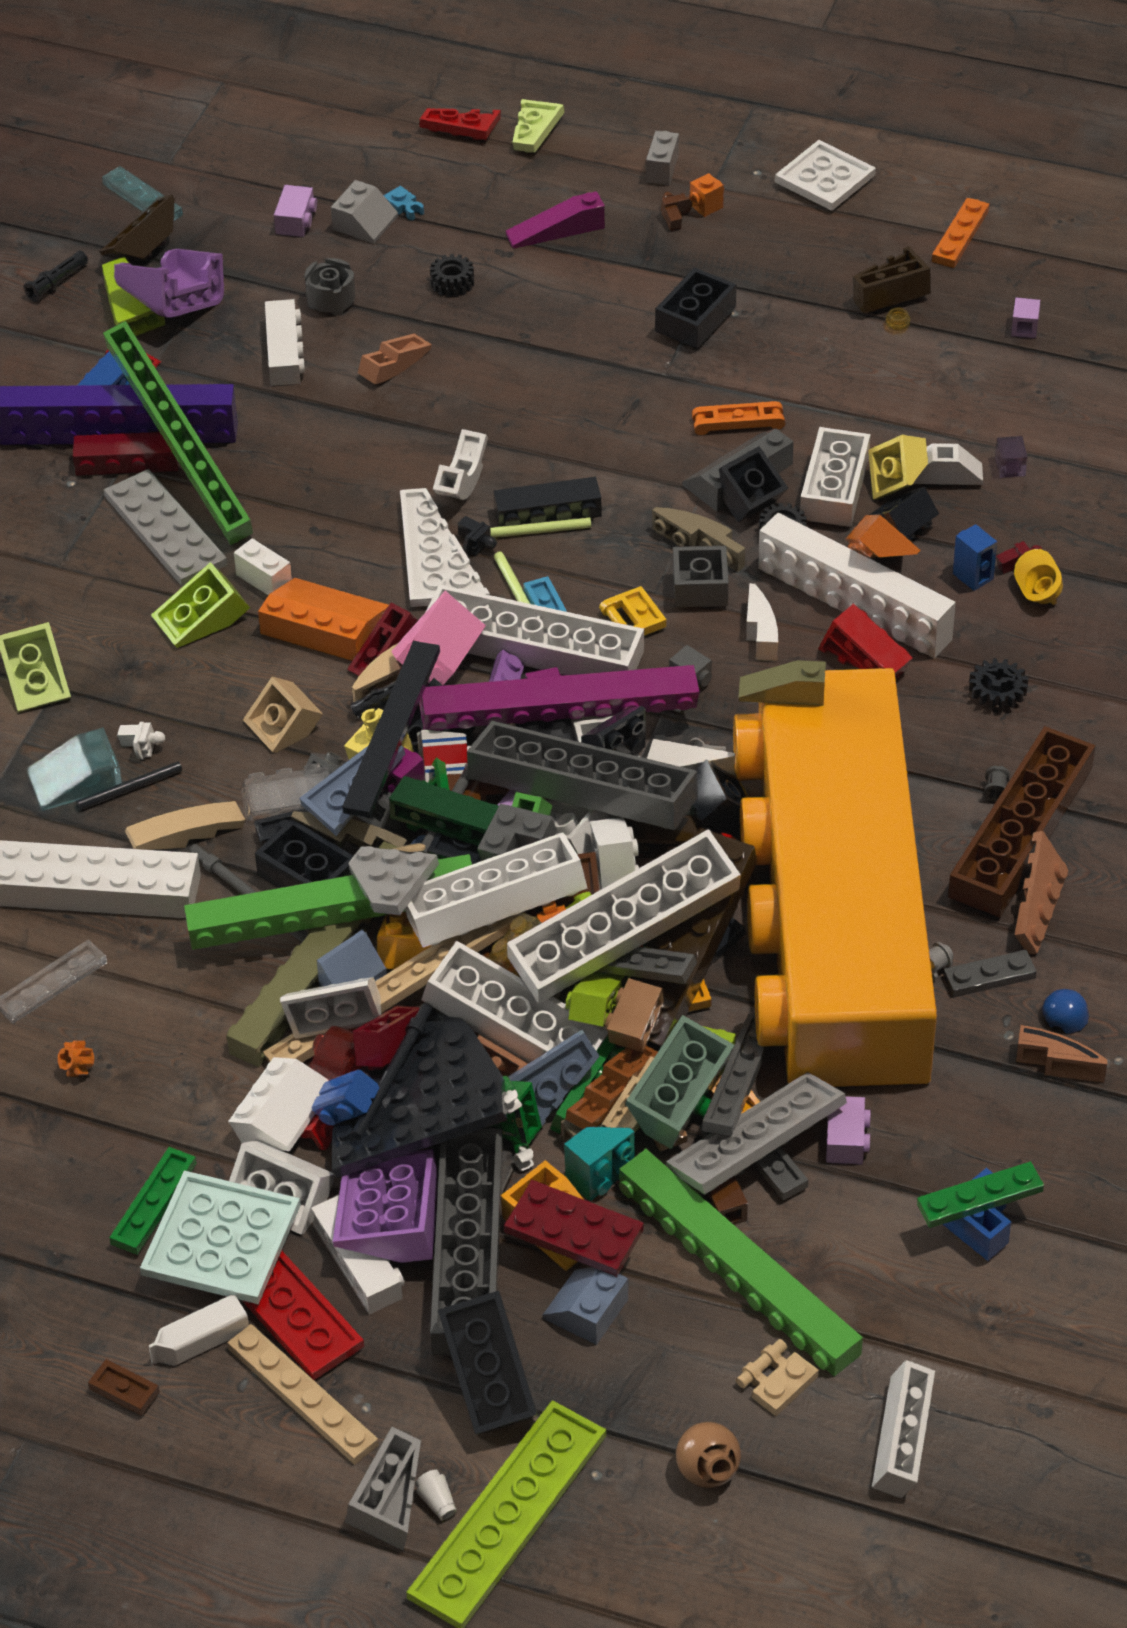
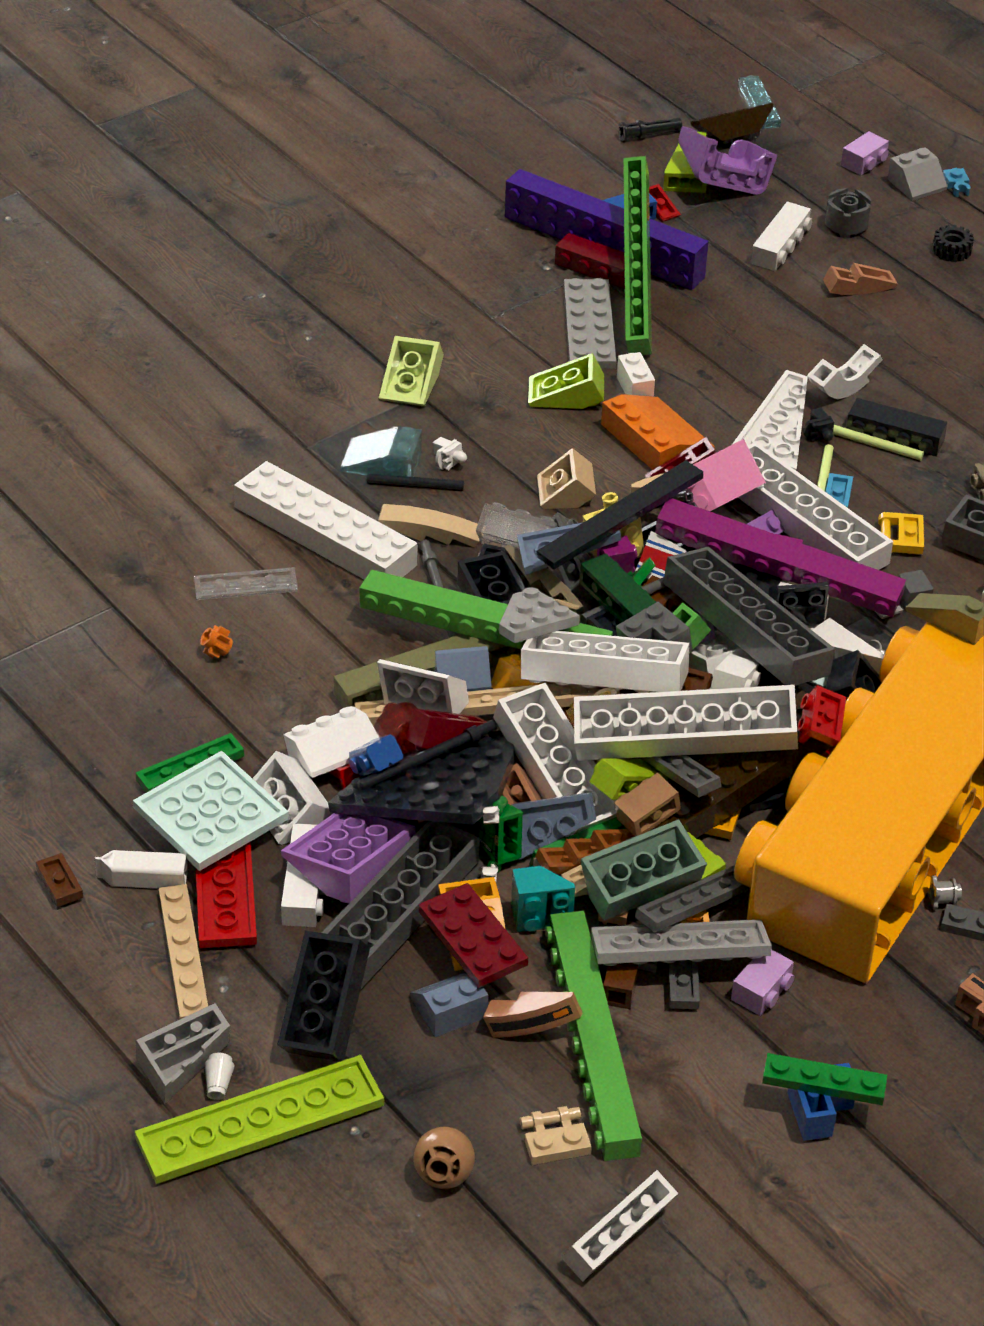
camera: 30 degrees right, 5 degrees down
none -> nougat slope [483,992,583,1038]
none -> red bracket [797,685,846,746]

